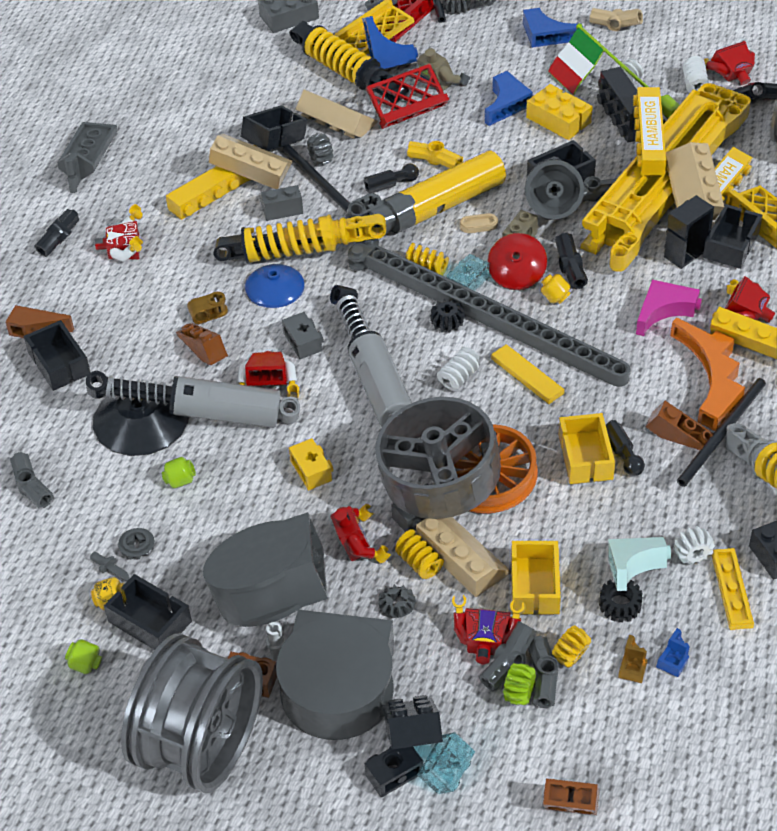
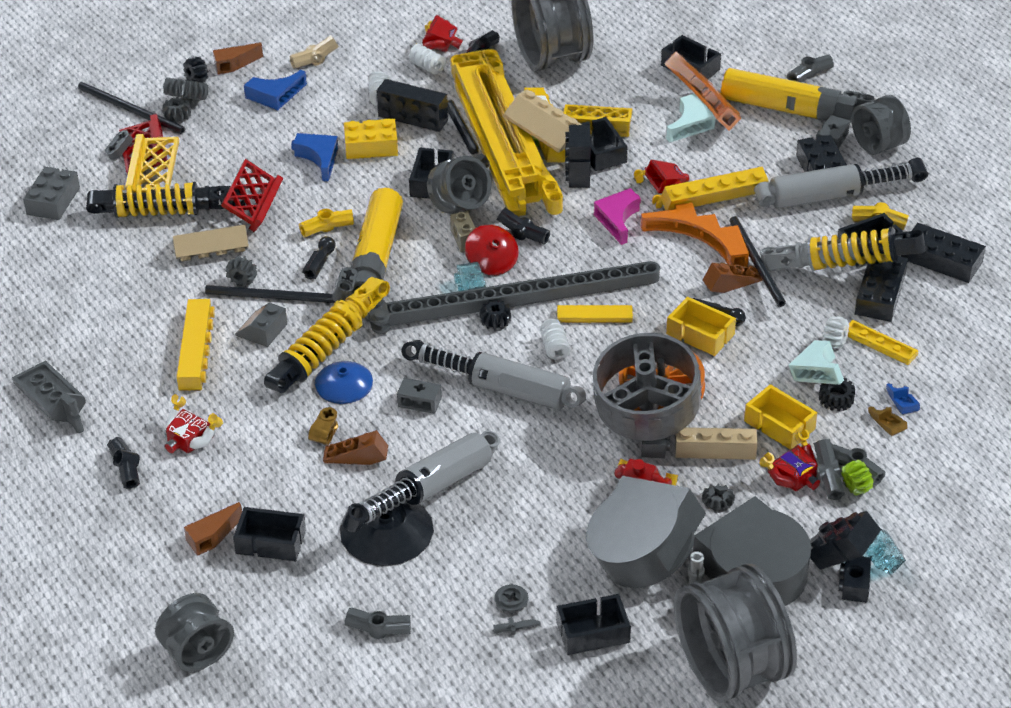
camera: 50 degrees left, 5 degrees down
lime head [65,639,103,674] -> none
yellow head [91,577,125,610] -> none
lime head [161,457,196,488] -> none
tan slope [209,134,292,189] -> none
red torso [237,351,299,398] -> none
black piece [240,105,308,151] -> none
yellow brick [289,438,334,491] -> none
blue arch [362,16,418,69] -> none
yellow piece [395,529,444,579] -> none
yellow piece [405,243,449,276] -> none
dark tan torso [417,48,471,91] -> none
tan tile [460,213,498,233] -> none
yellow head [541,274,571,304] -> none
dark orange brick [543,778,600,816] -> none
flag [548,23,680,119] -> none
yellow gear [552,625,591,668] -> none
yellow brick [633,87,666,175] -> none

